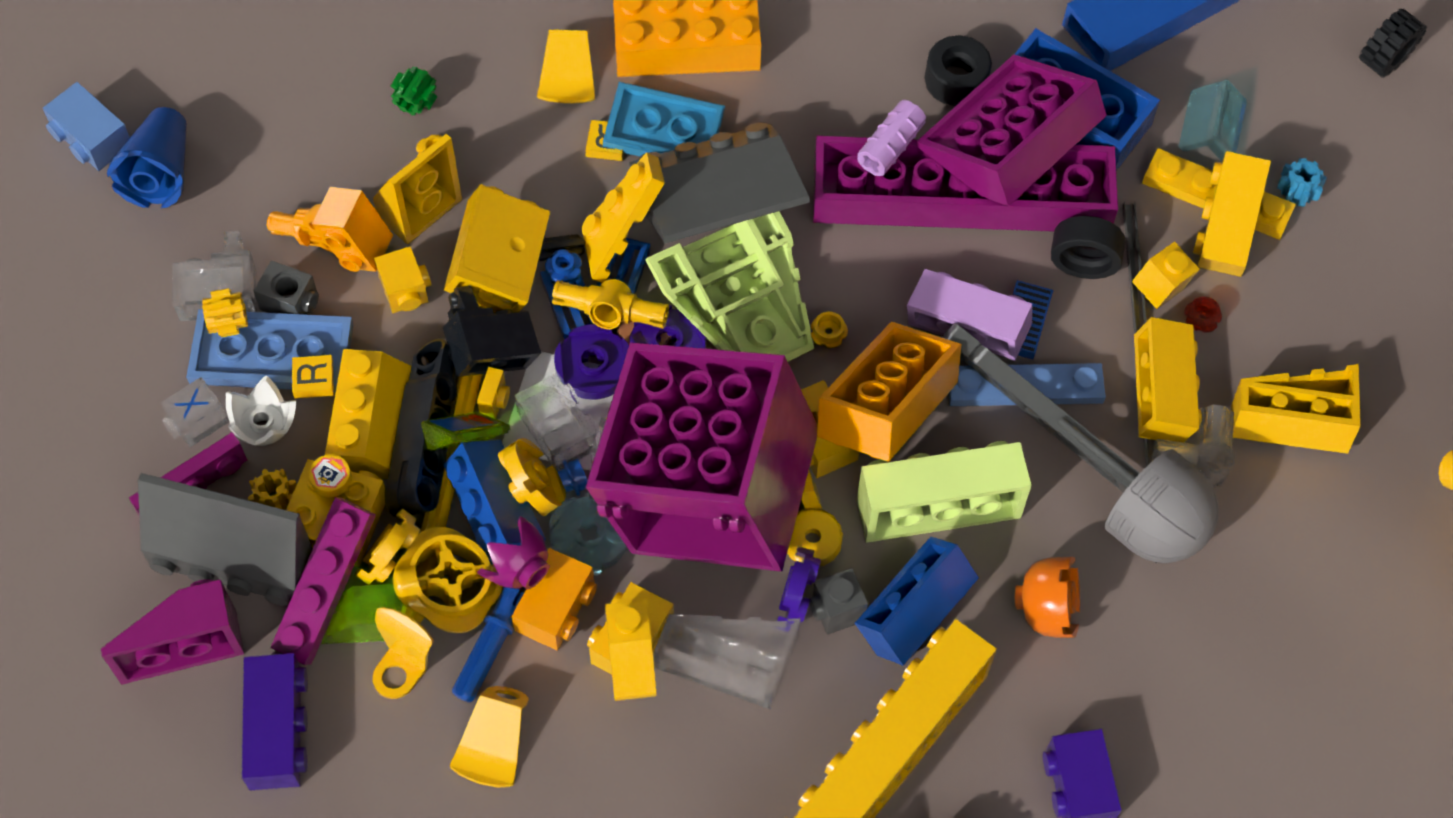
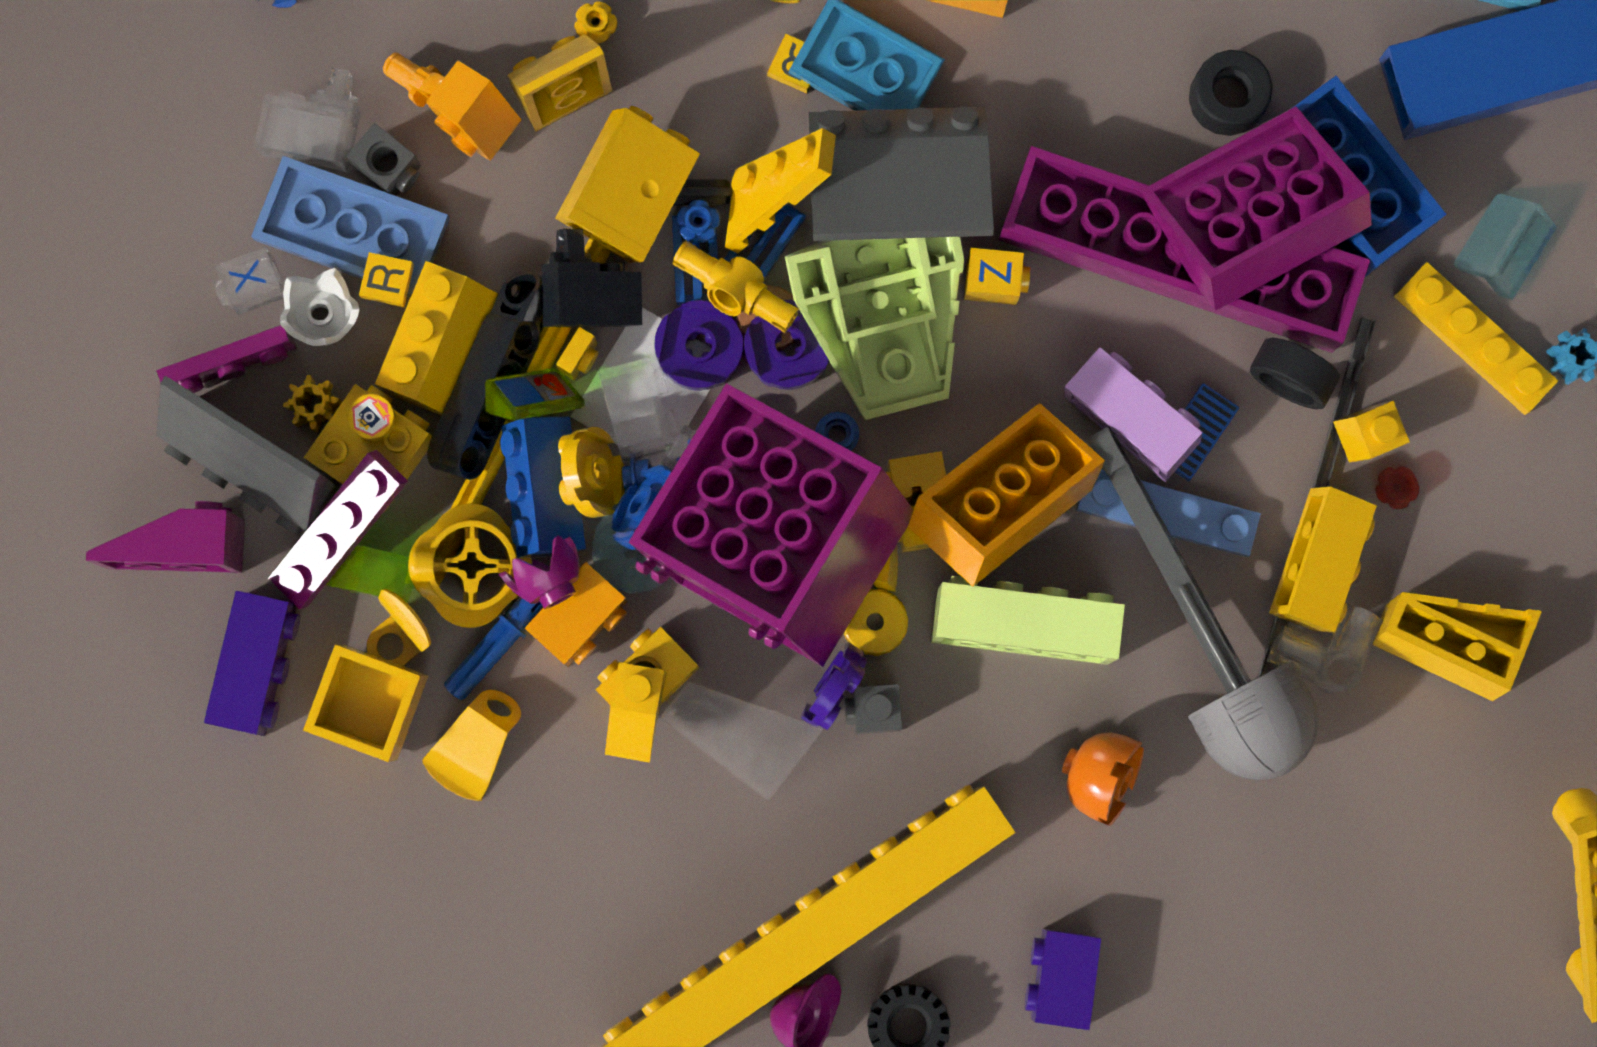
camera: 15 degrees right, 20 degrees up
yellow gear [202,288,248,338] -> none
yellow plate [355,509,421,585] -> none
yellow brick [374,246,432,314] -> none
yellow plate [811,311,848,348] -> none
blue brick [855,536,979,666] -> none
lavender axle [857,100,926,176] -> none
yellow brick [1193,151,1271,277] -> none
none -> yellow piece [303,644,429,762]
none -> blue tile [611,465,672,550]
none -> yellow brick [964,248,1031,305]

